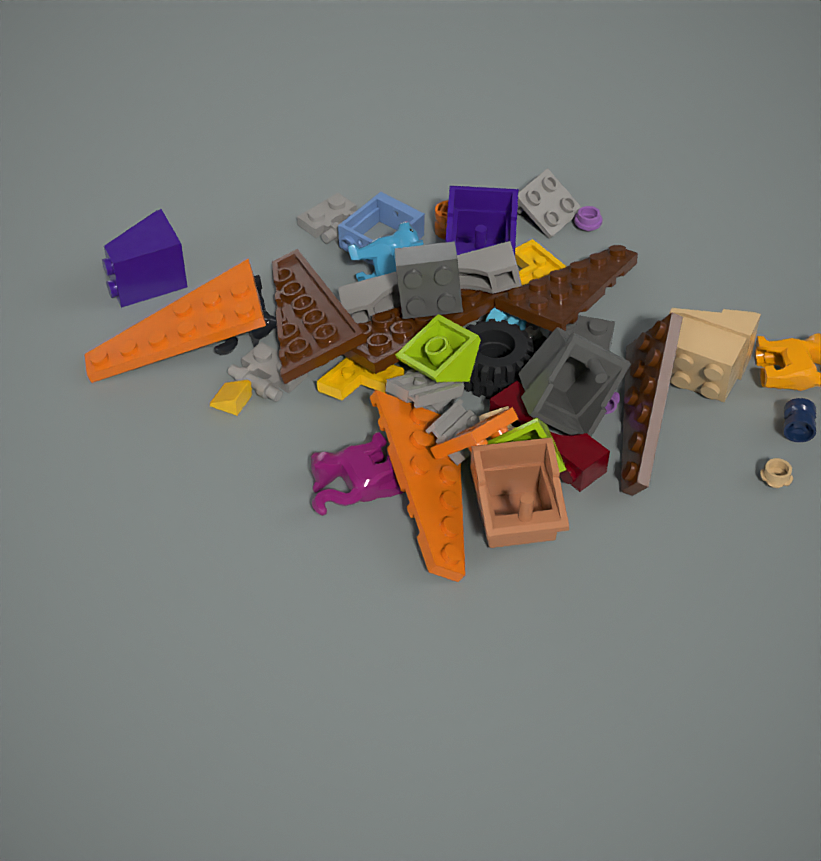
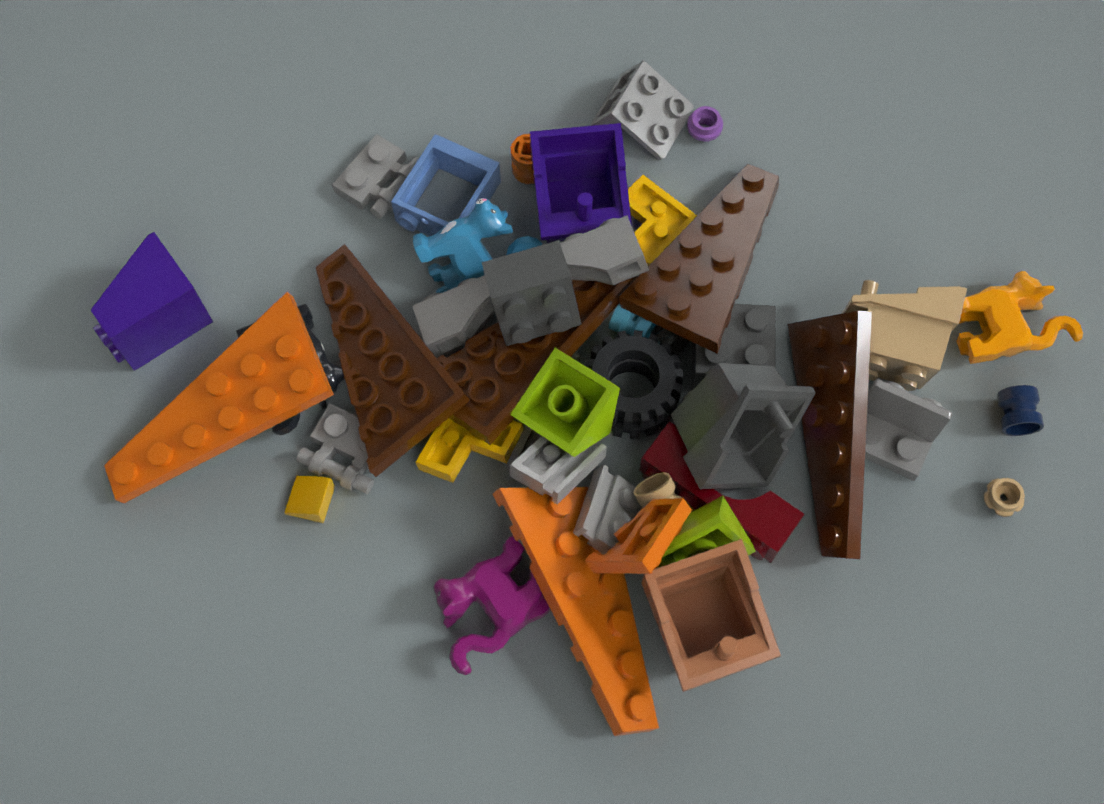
camera: 10 degrees left, 20 degrees up
none -> light grey bracket [865,379,953,481]

